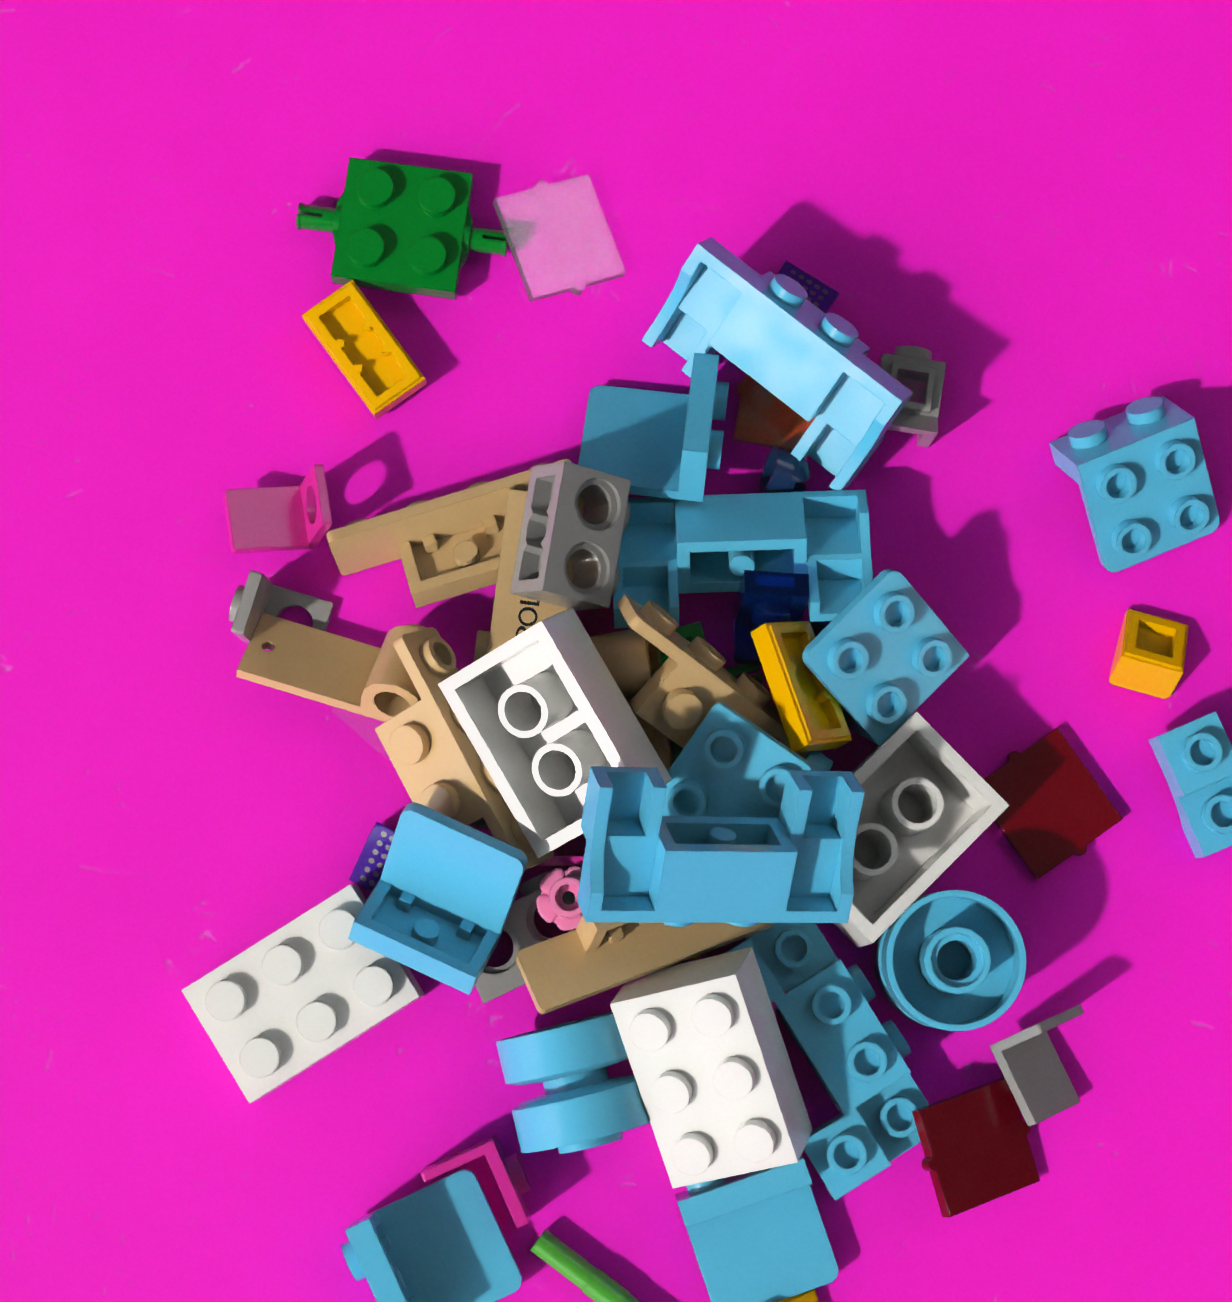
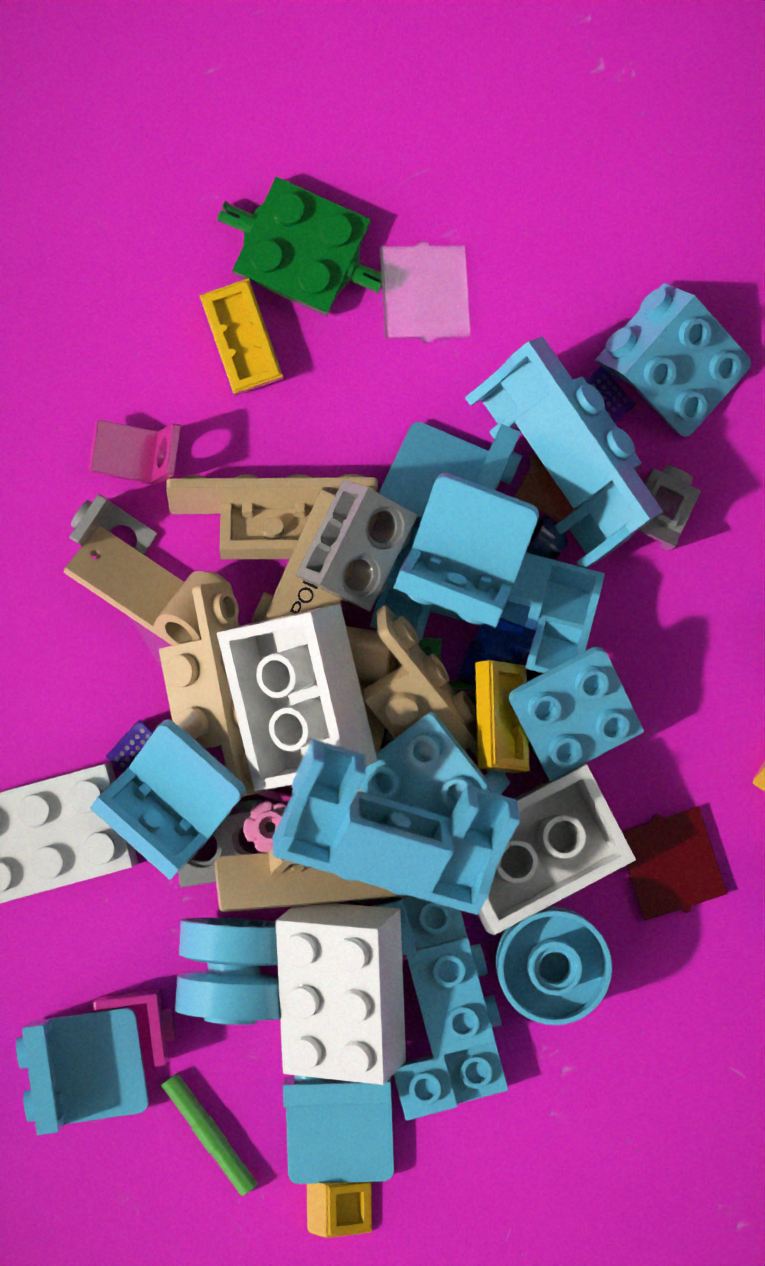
camera: 25 degrees right, 5 degrees up
dark red piece [912,1077,1040,1217] -> none
light grey bracket [990,1004,1084,1126] -> none
none -> medium azure bracket [394,473,539,627]
none -> medium azure bracket [595,283,751,436]

